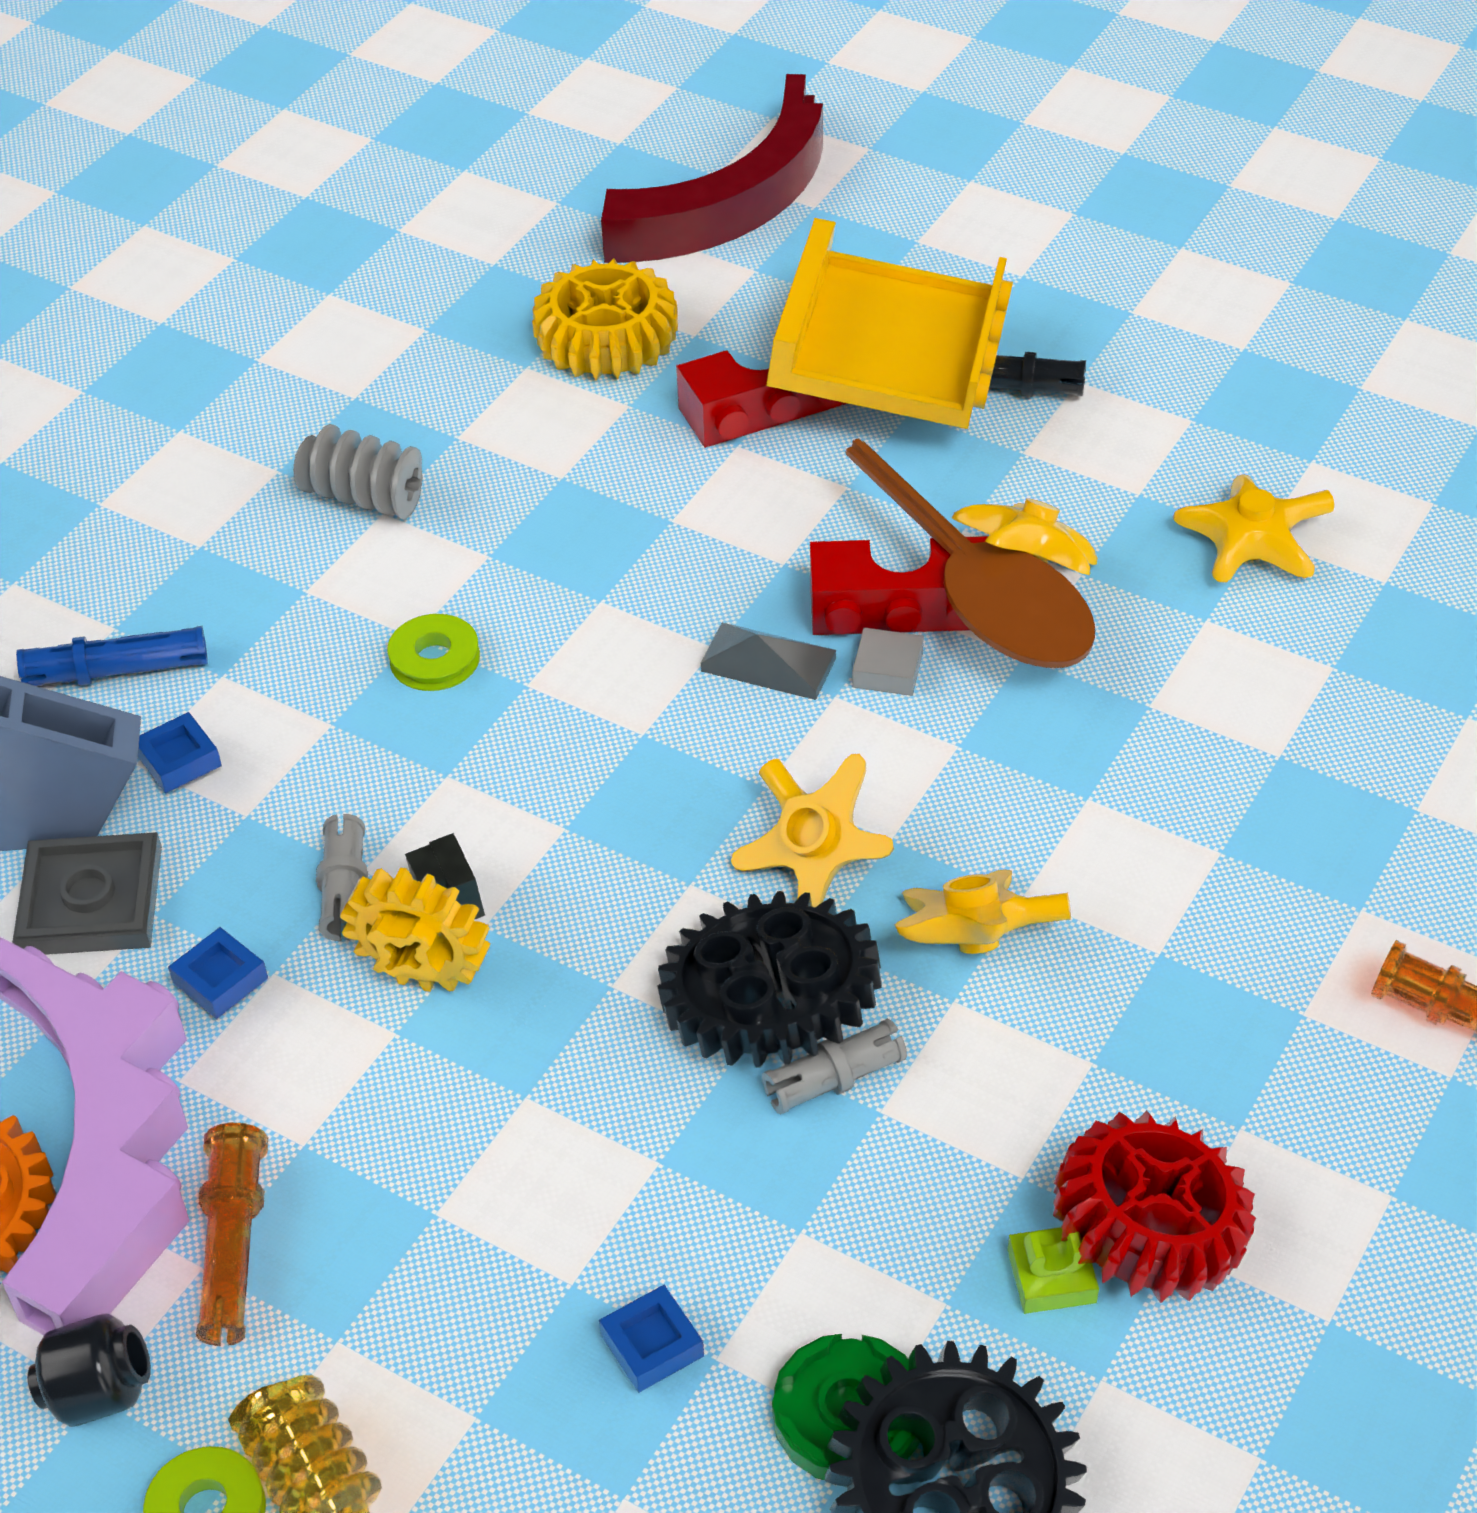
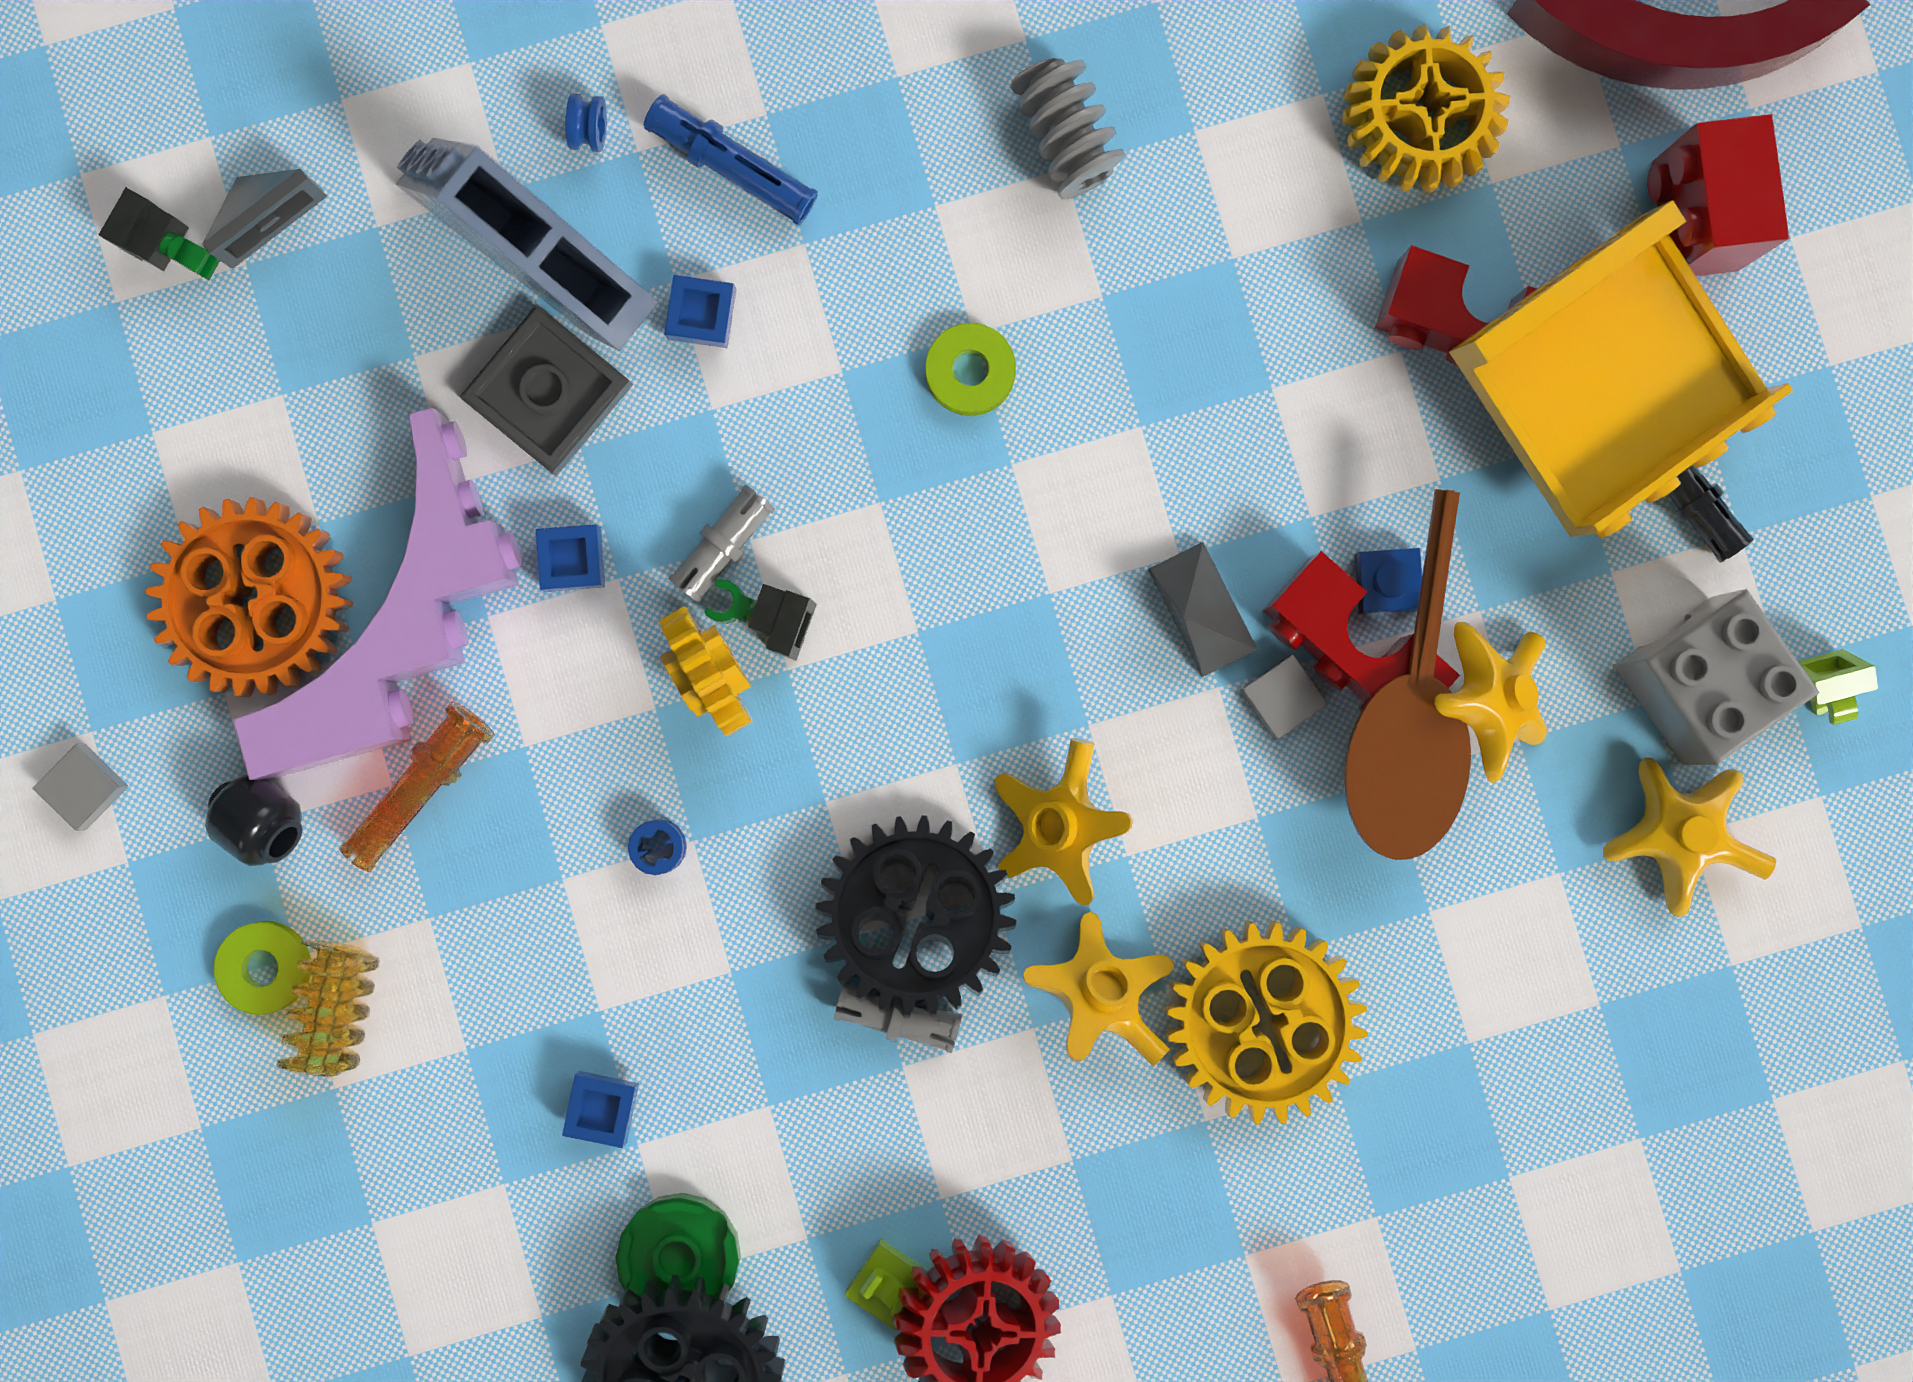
camera: 40 degrees right, 40 degrees up
none -> blue bush [628,819,687,875]
none -> yellow gear [1164,920,1368,1124]
none -> blue plate [1354,548,1422,614]
none -> light grey piece [1613,589,1820,765]
none -> red brick [1647,114,1790,276]
none -> lime tile [1798,649,1878,725]

